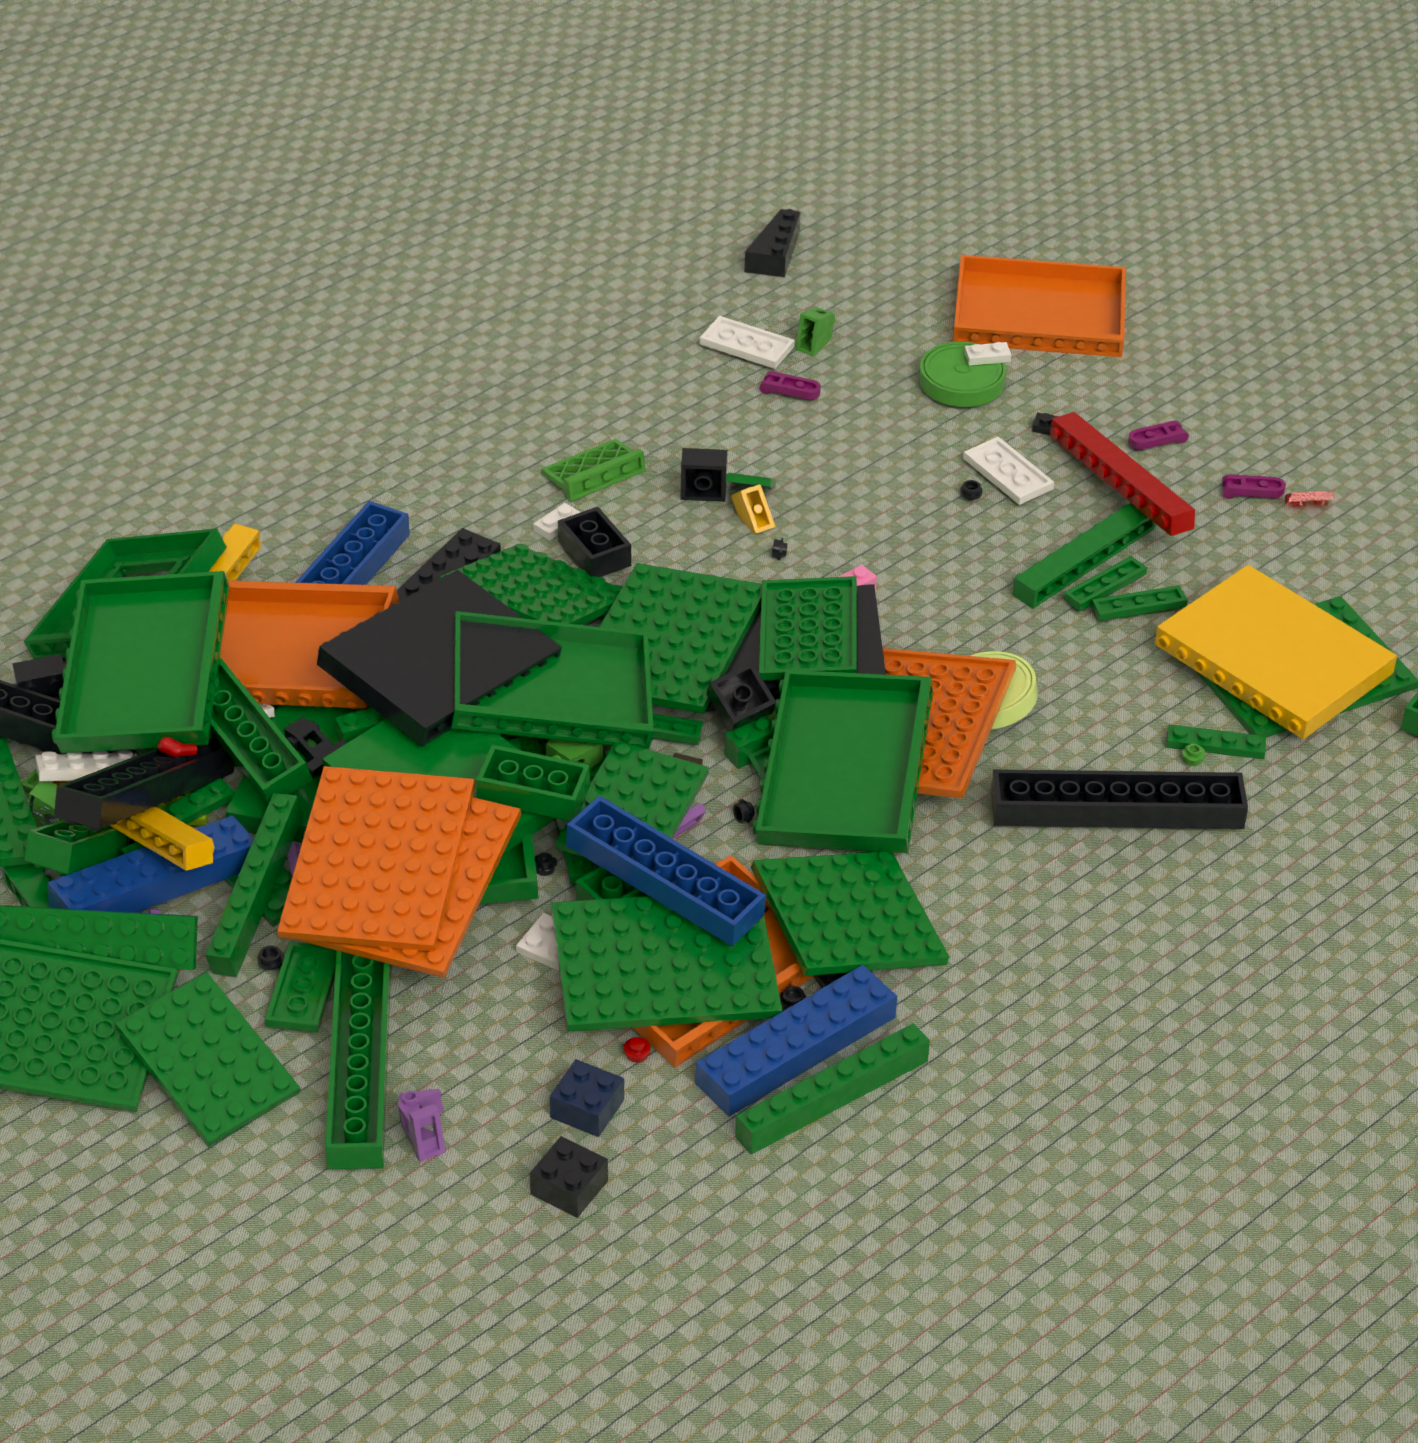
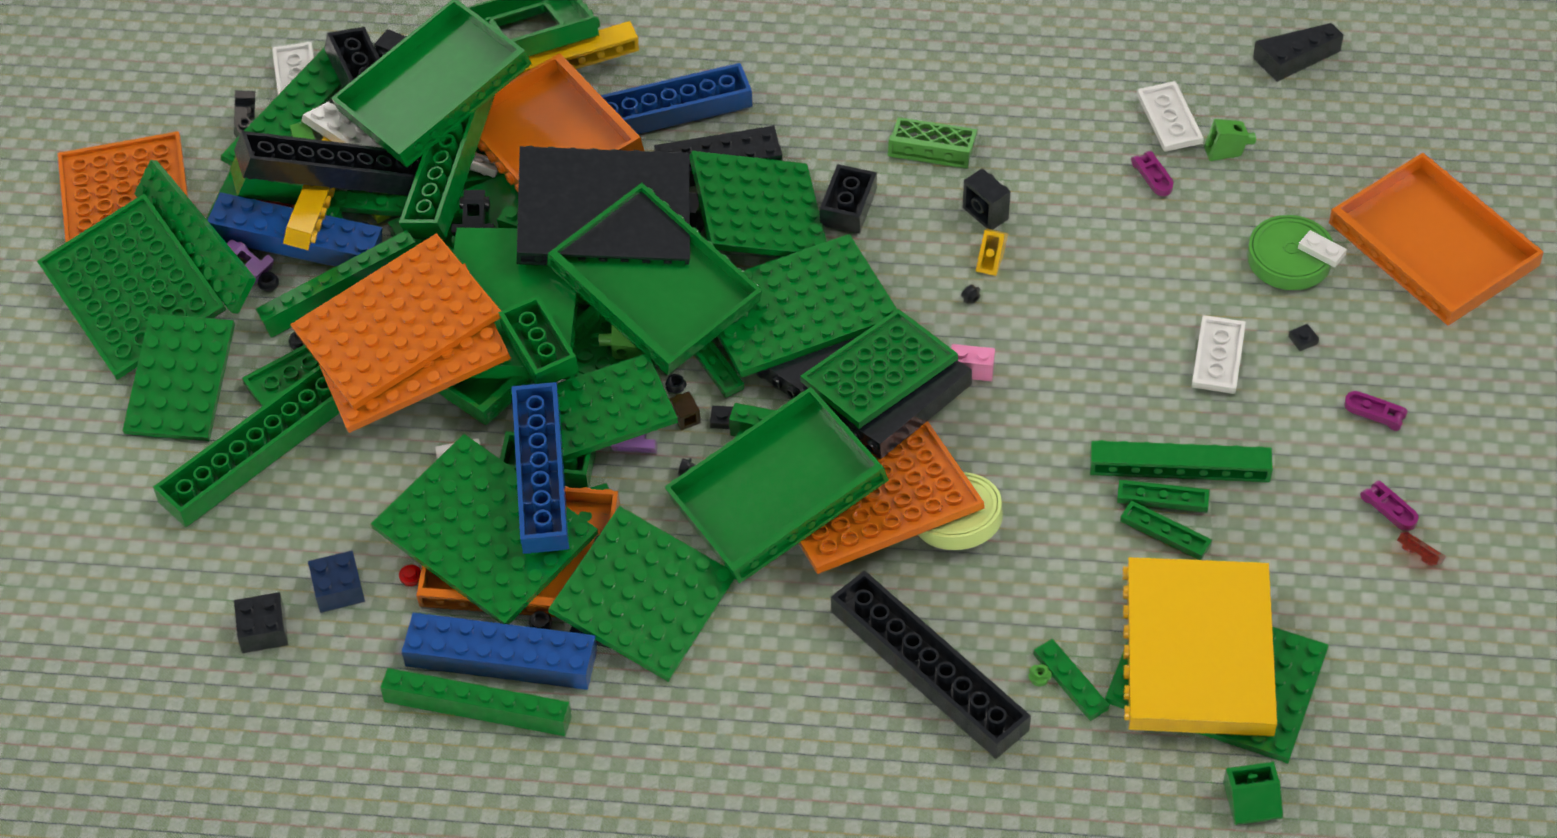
camera: 50 degrees right, 10 degrees up
red arm [158,737,197,757] -> none
medium lavender tile [398,1089,446,1162] -> none
white plate [533,503,580,540] -> none
black brick [706,662,776,731] -> none
green tile [726,473,776,488] -> none
black plate [960,480,983,500] -> none
red brick [1050,412,1195,536] -> none
none -> black plate [710,406,733,429]

